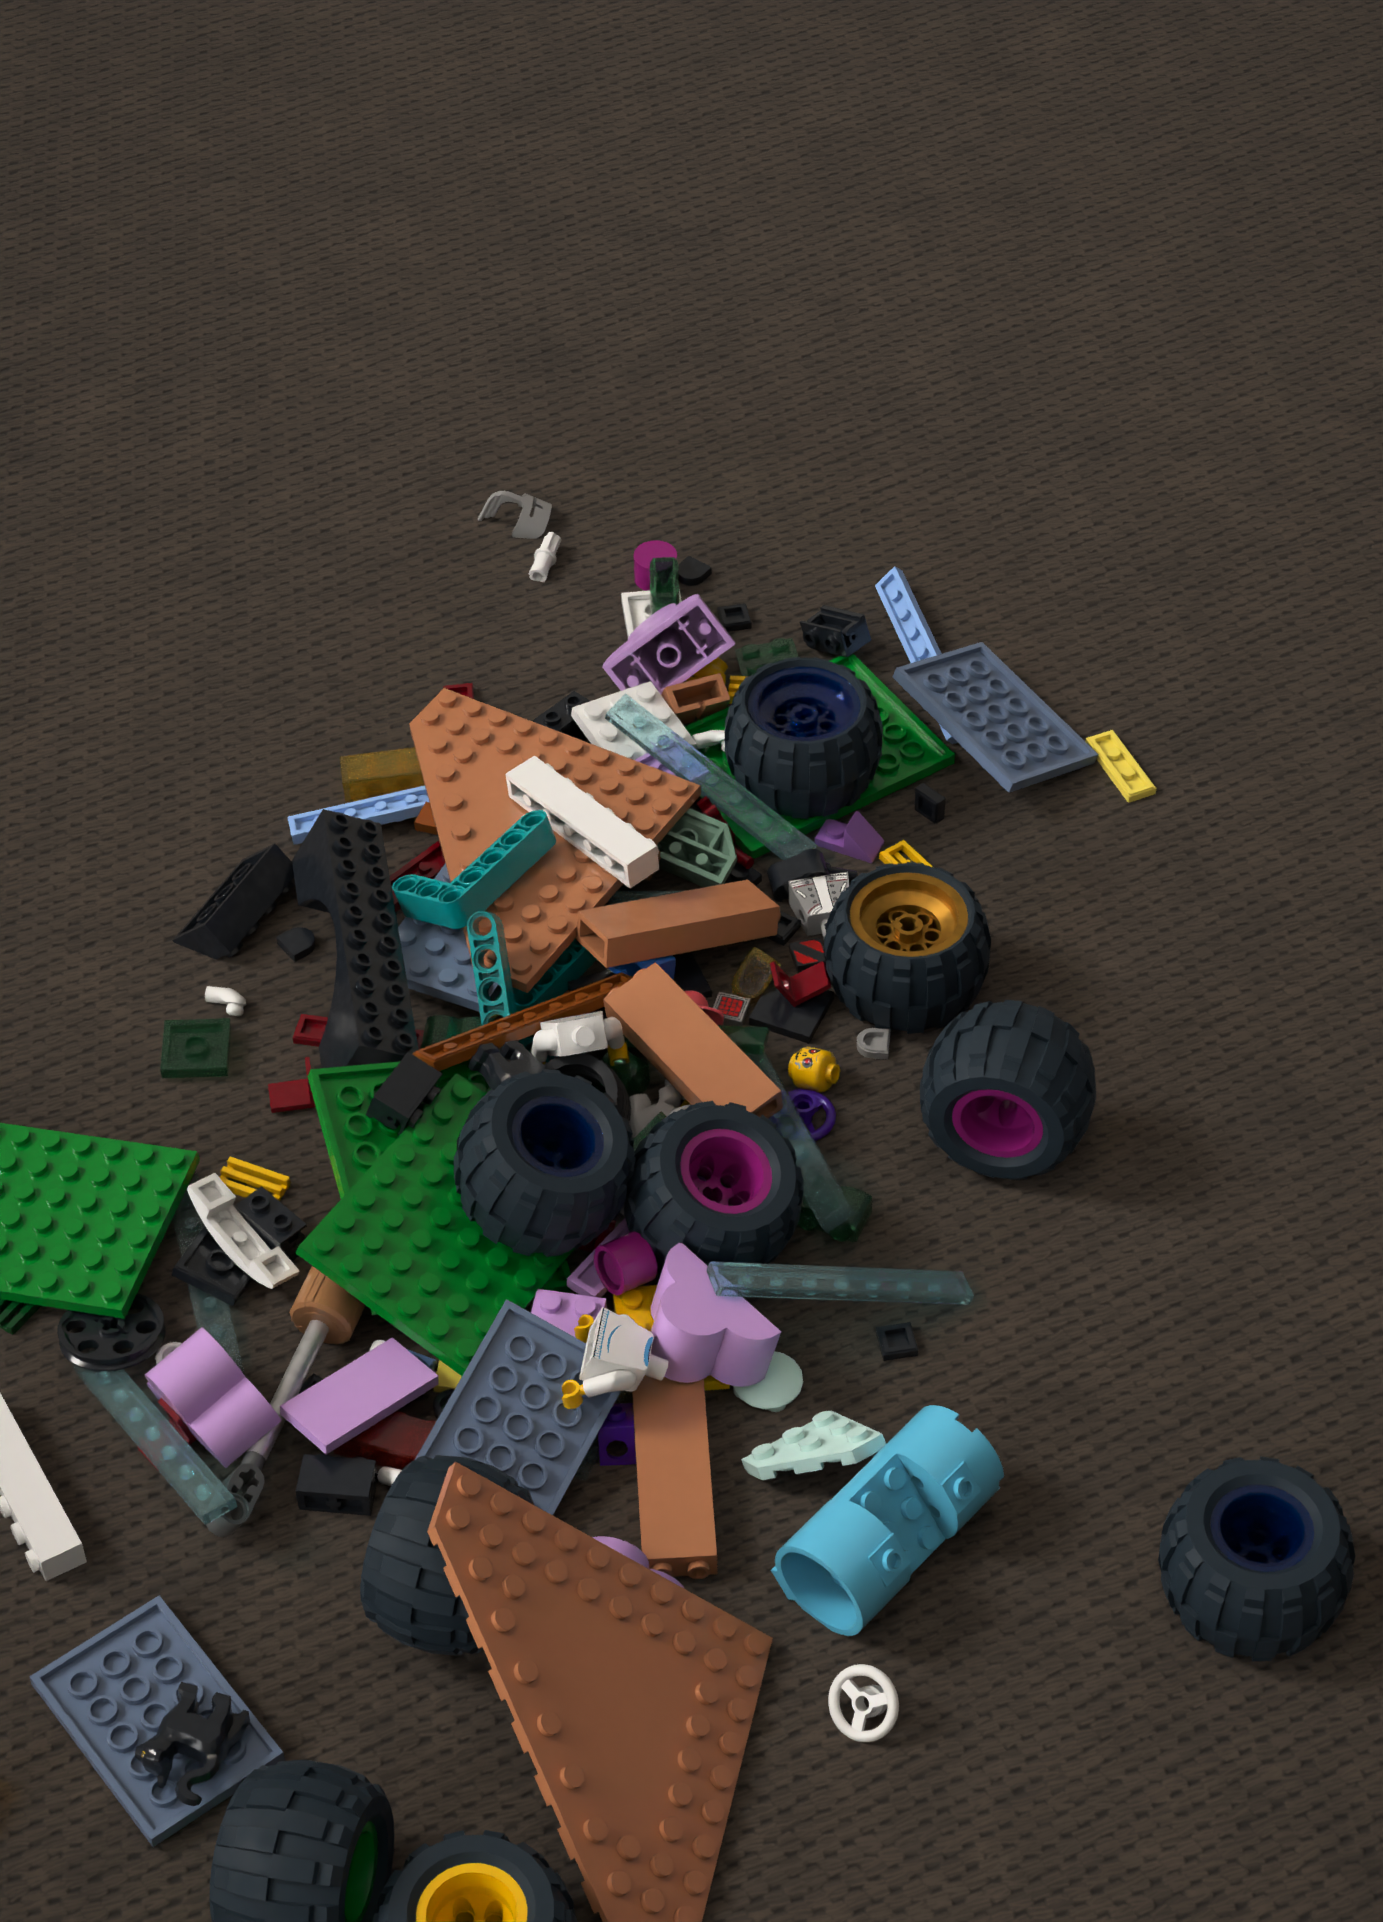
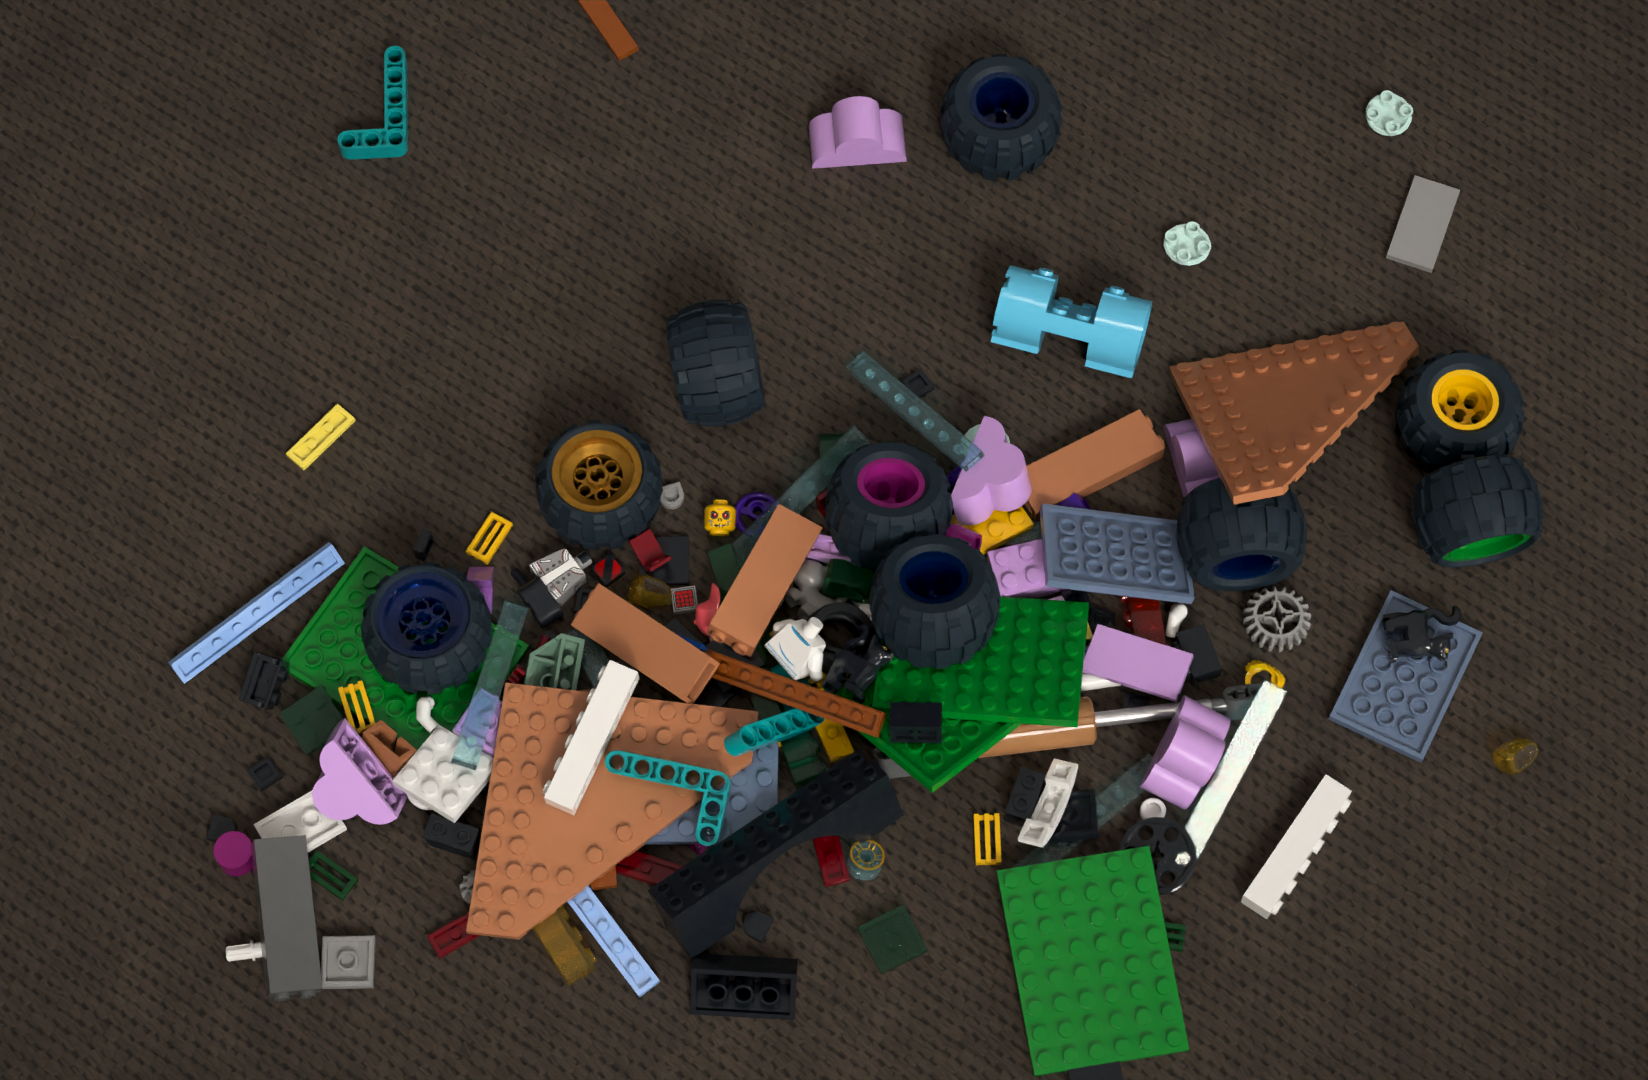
camera: 115 degrees left, 20 degrees up
white arm [205,986,246,1016] -> none
dark red bracket [268,1057,316,1113] -> none
light grey helmet [478,491,552,539] -> none
white torso [562,1307,669,1409] -> none
clear green brick [649,557,679,615] -> none
light aqua plate [741,1411,886,1480] -> none
white piece [828,1664,899,1742] -> none
sand blue plate [893,642,1098,793] -> none
none -> dark grey brick [251,835,322,1001]
none -> dark green tile [309,850,358,901]
none -> light grey plate [321,935,376,989]
none -> lavender brick [809,96,907,169]
none -> clear light blue wheel [846,839,885,880]
none -> light aqua dish [1163,221,1211,266]
none -> light grey gear [1243,585,1311,653]
none -> yellow piece [1245,660,1285,694]

